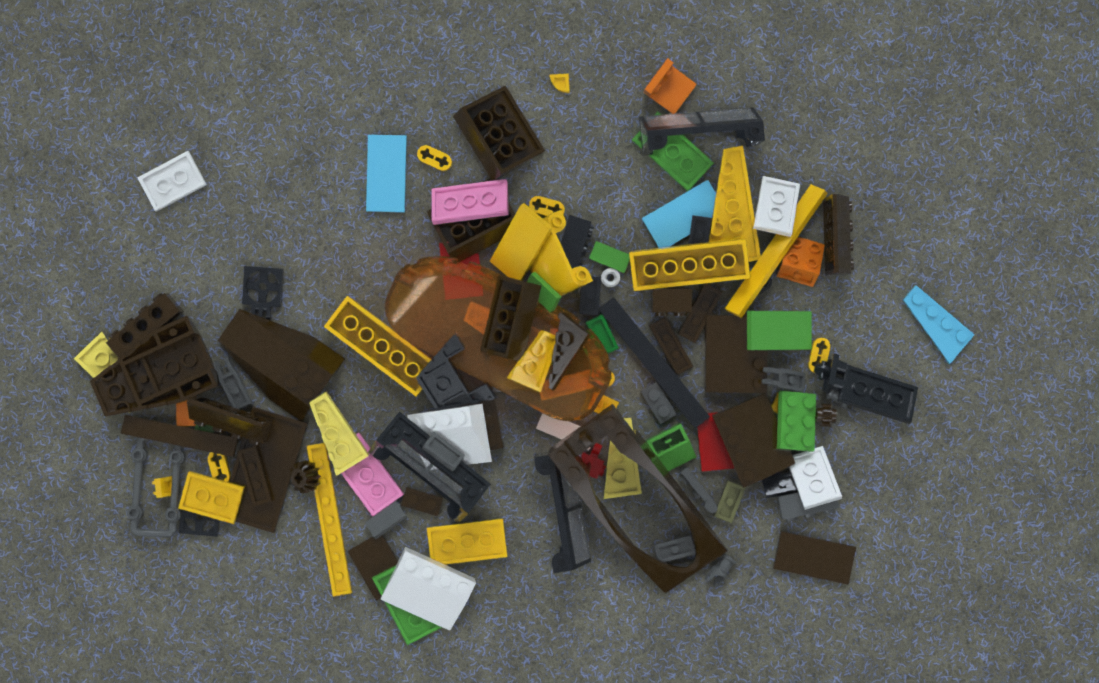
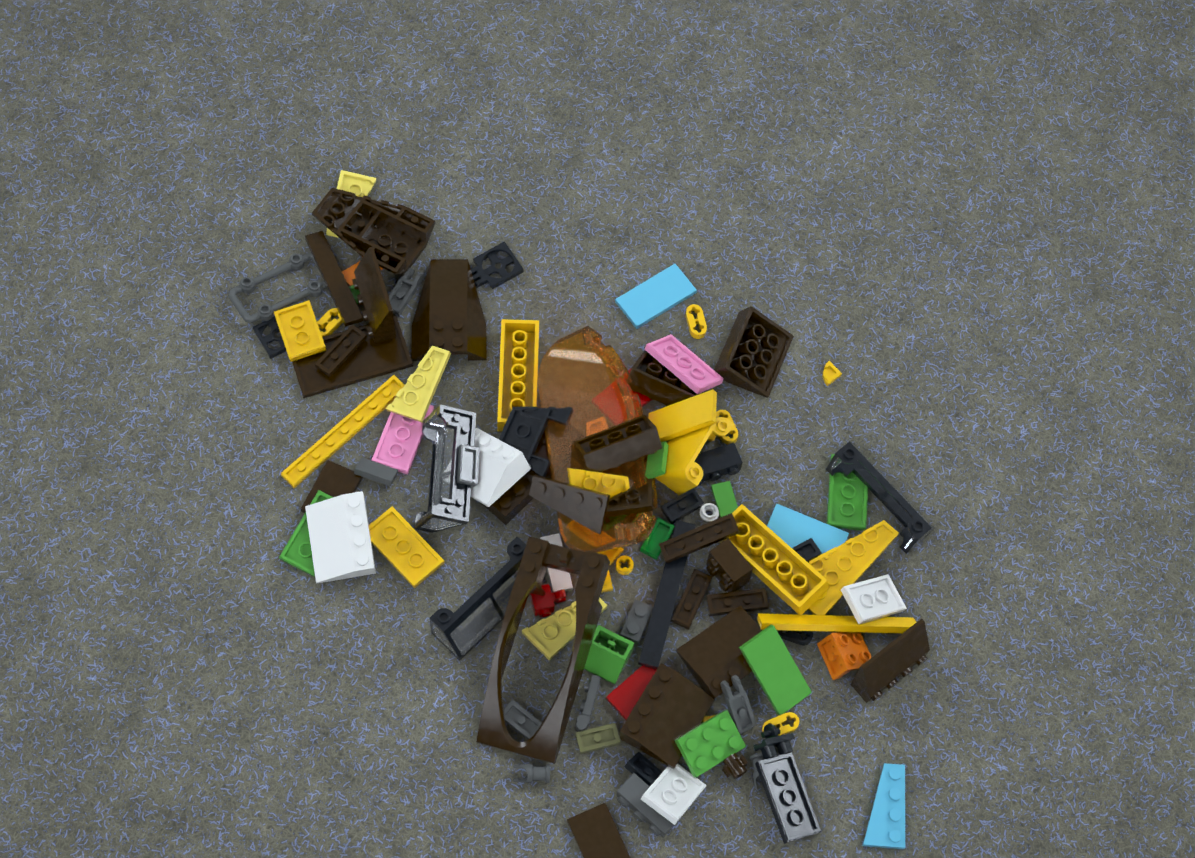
camera: 50 degrees right, 25 degrees down
dark brown brick [106,293,183,358] -> none
white tile [137,151,207,212] -> none
yellow tile [152,476,172,498] -> none
dark brown gear [289,460,321,493] -> none
dark brown plate [401,487,443,516] -> none
orange bracket [643,58,696,114] -> none
none -> dark brown wing [529,475,610,535]
none -> dark brown plate [659,513,740,563]

